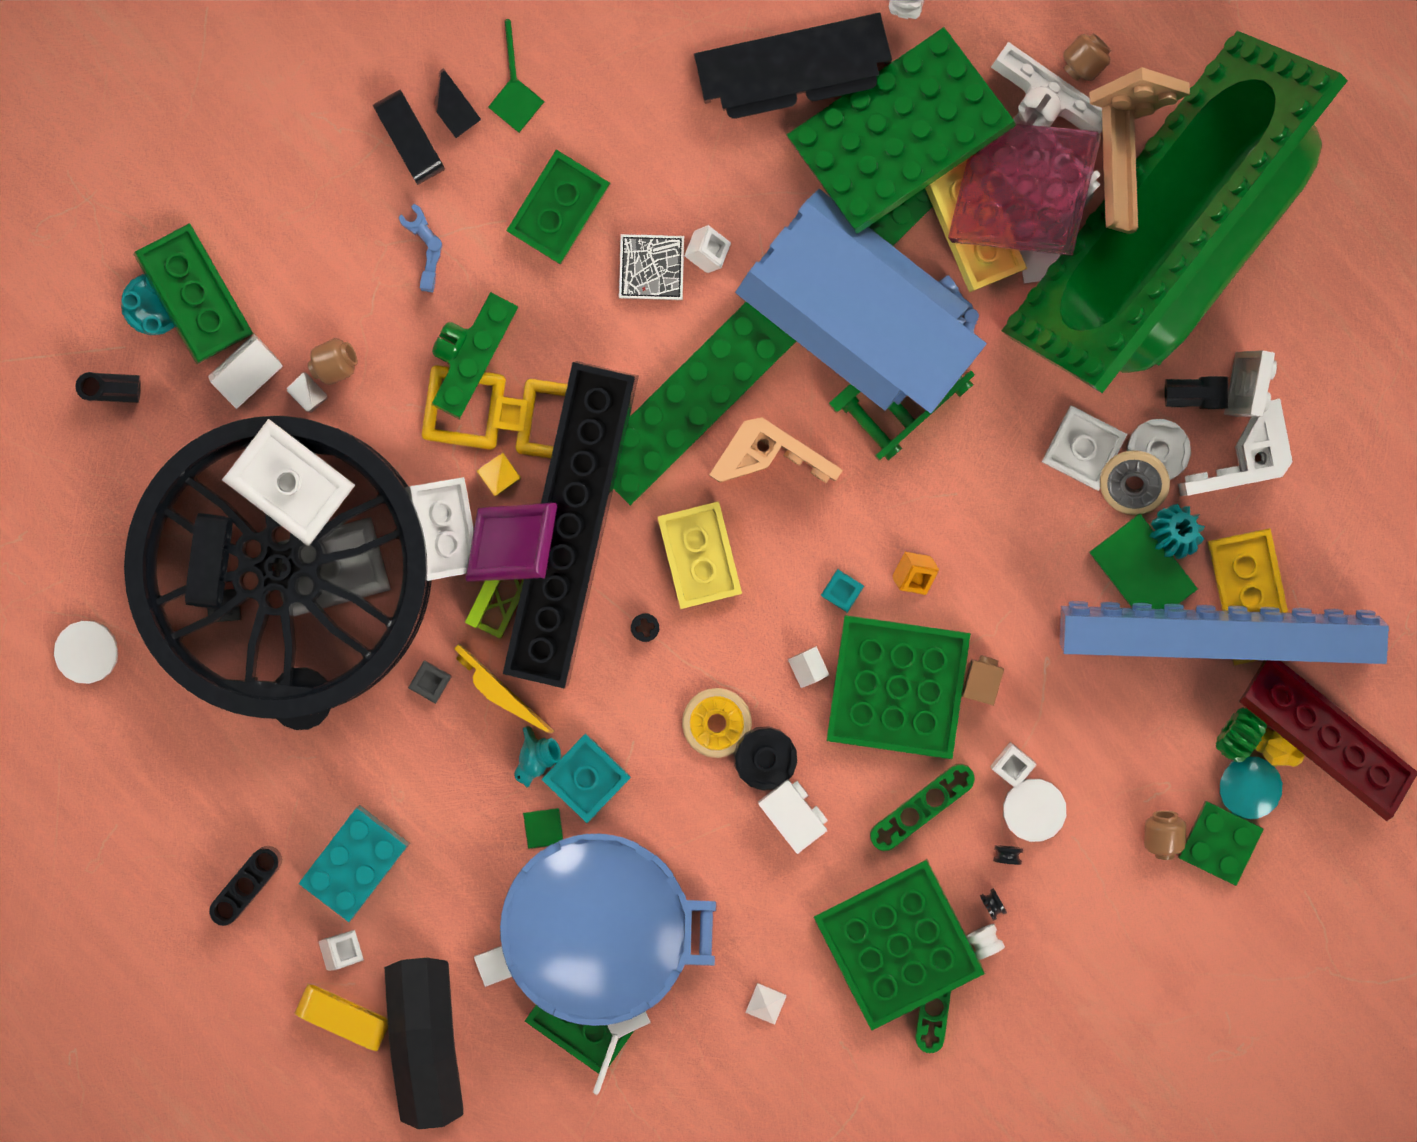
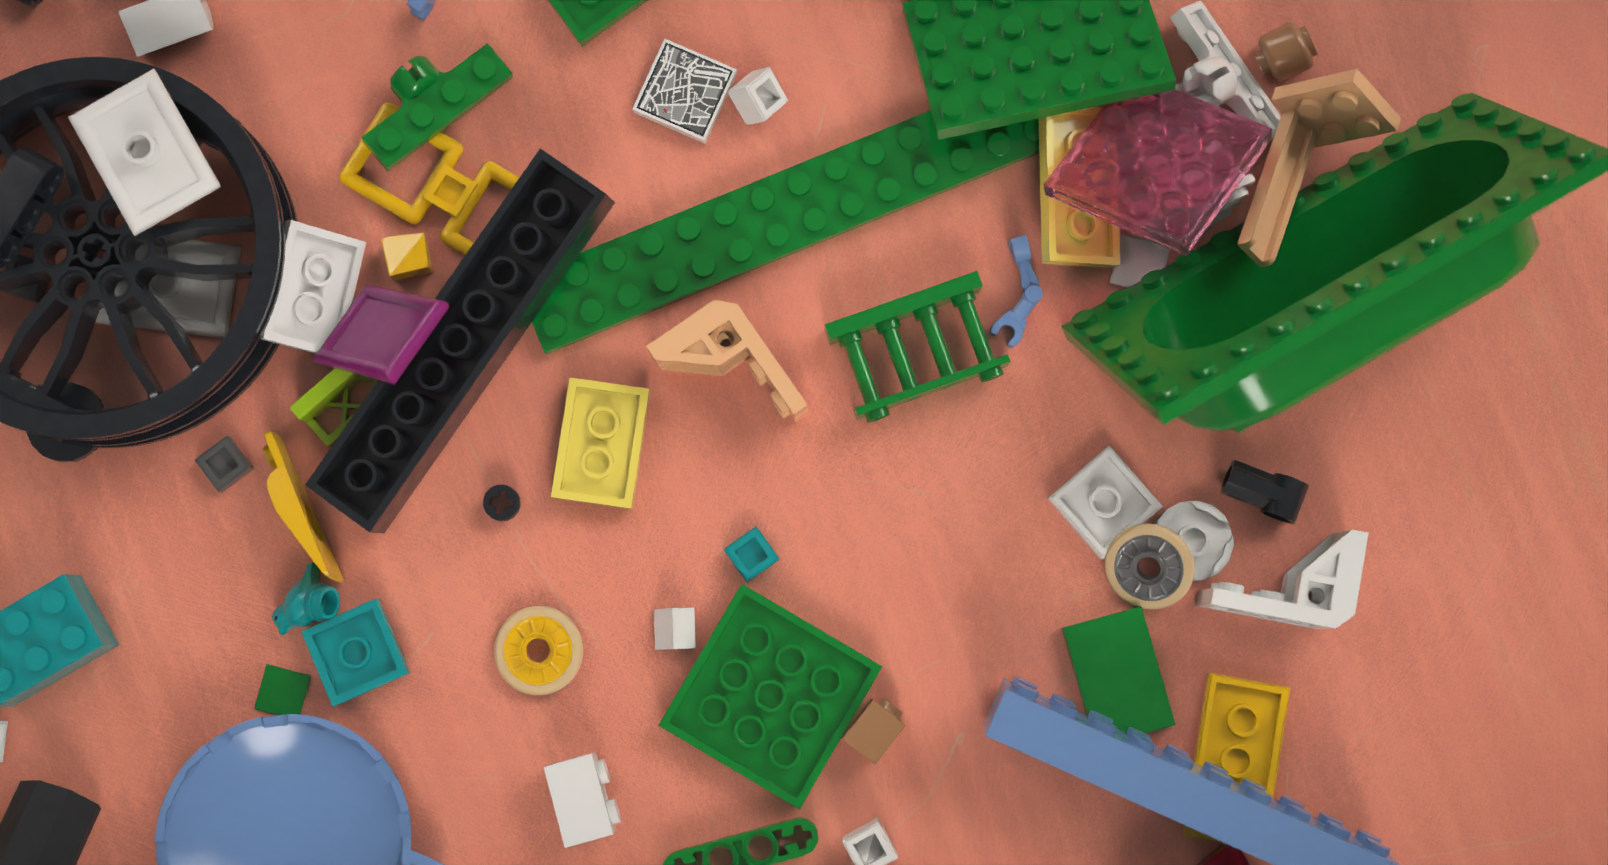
camera: 25 degrees right, 5 degrees down
white slope [287,373,327,412] -> none
medium nougat head [308,338,358,385] -> none
white tile [474,946,512,987] -> none
black tile [734,726,797,790] -> none
medium blue panel [735,189,987,414] -> none
light orange slope [892,551,939,595] -> none
teal gear [1150,504,1205,559] -> none
white plate [1224,350,1277,417] -> none

